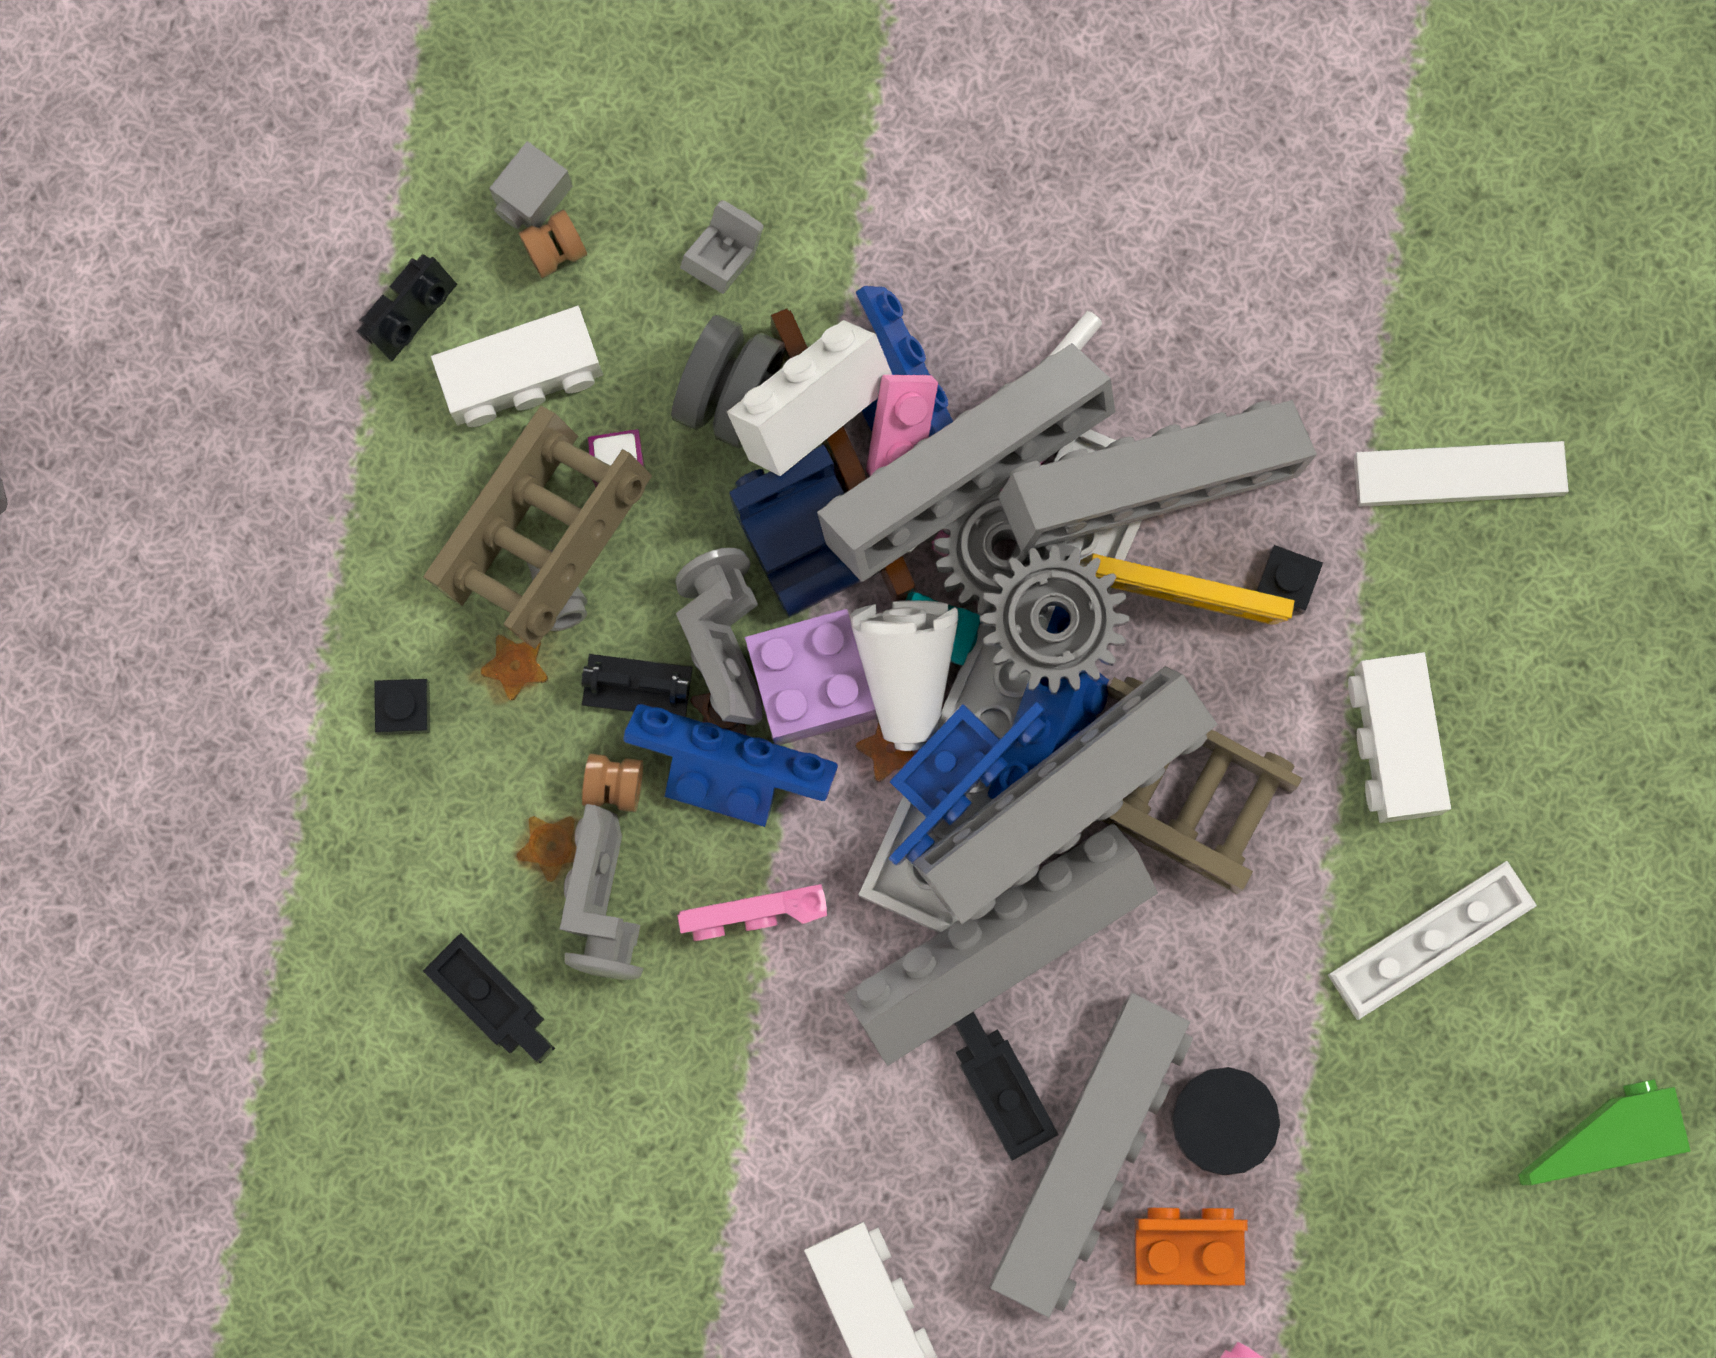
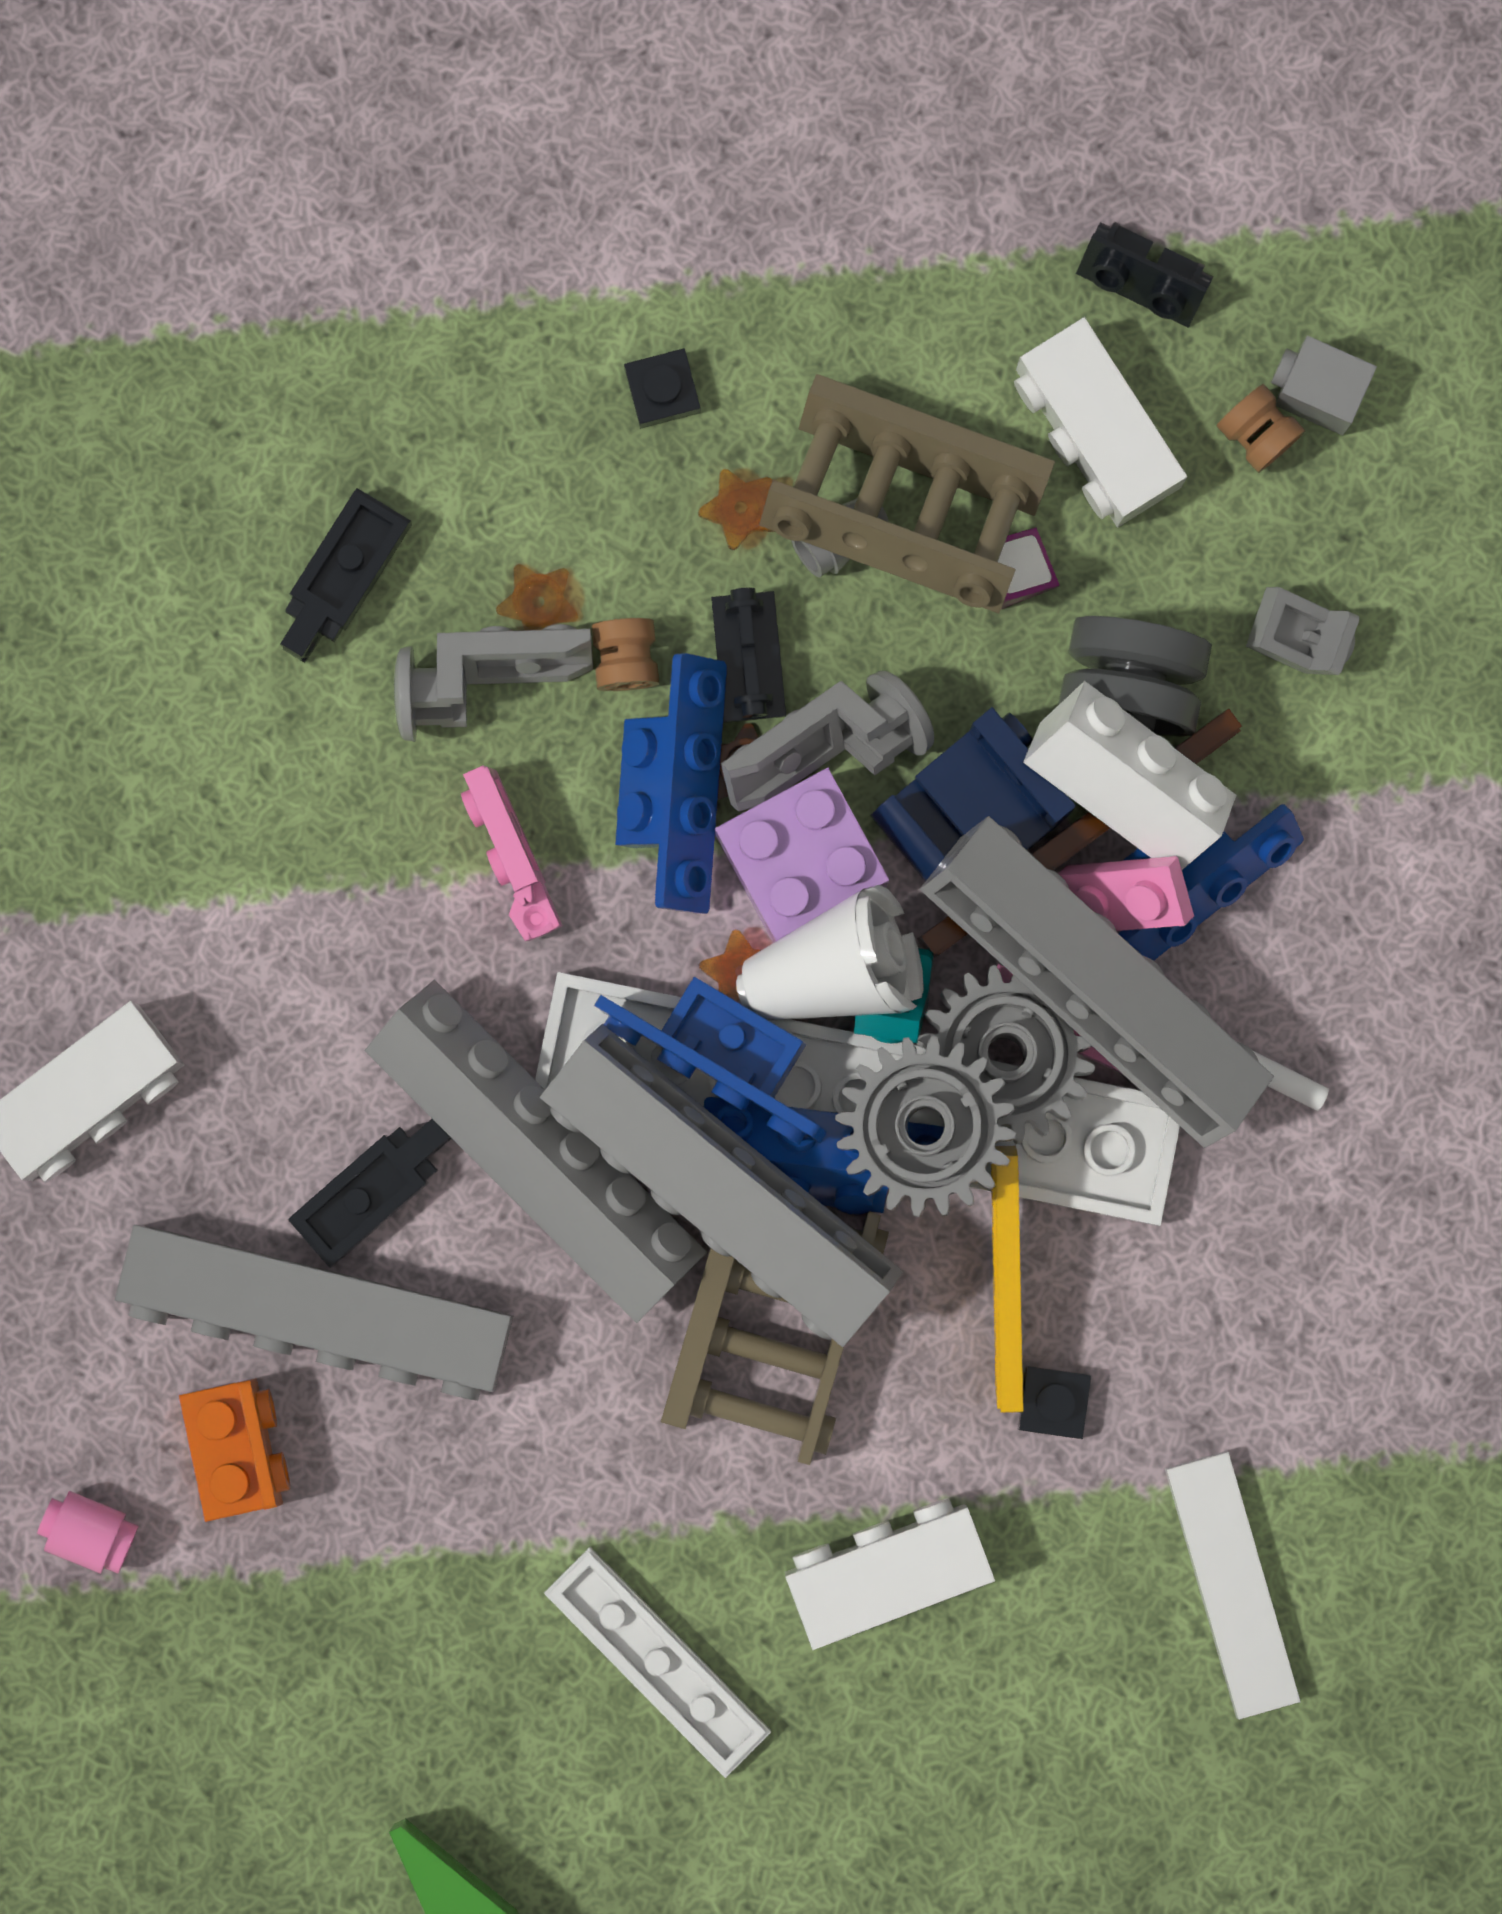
camera: 70 degrees right, 5 degrees up
light grey brick [998,400,1317,552] -> none
black tile [1171,1067,1280,1175] -> none

